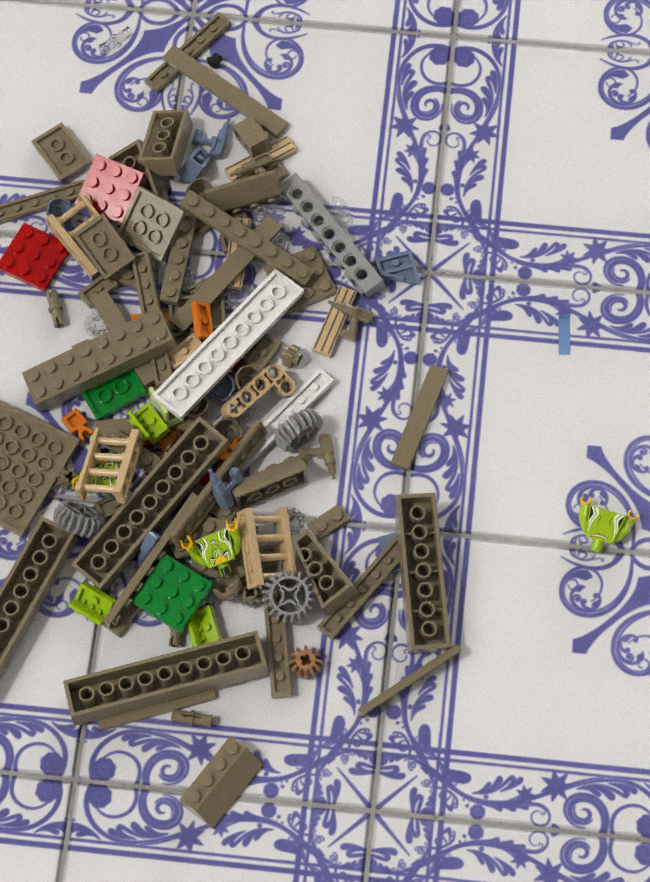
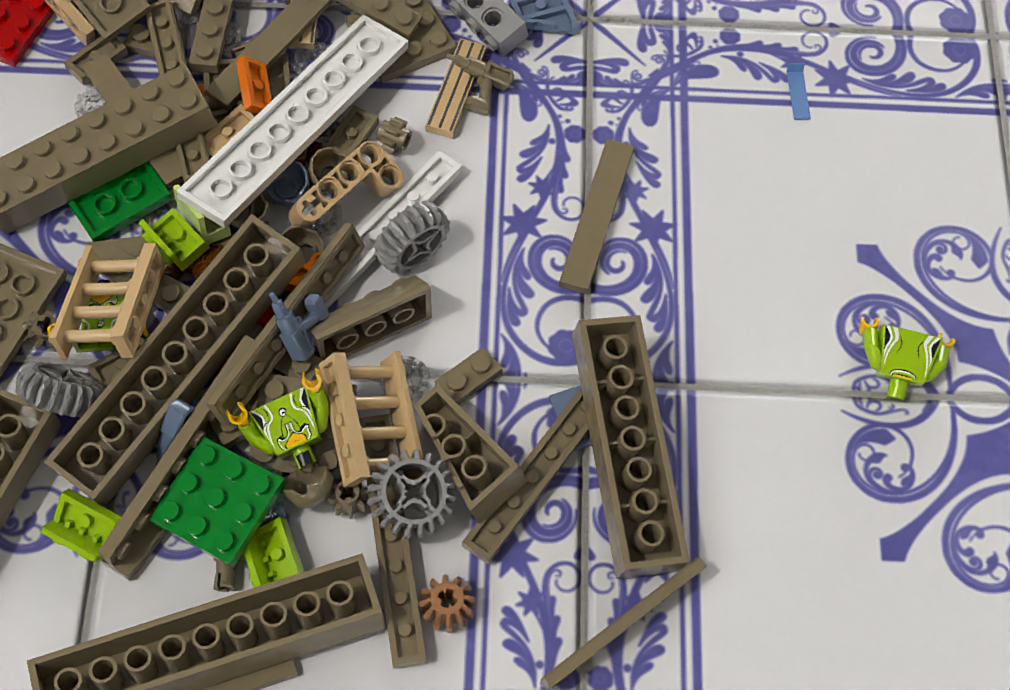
camera: 10 degrees left, 5 degrees down
dark tan pin [45,289,66,328] -> none
orange plate [61,408,93,443] -> none
dark tan piece [298,433,336,480] -> none

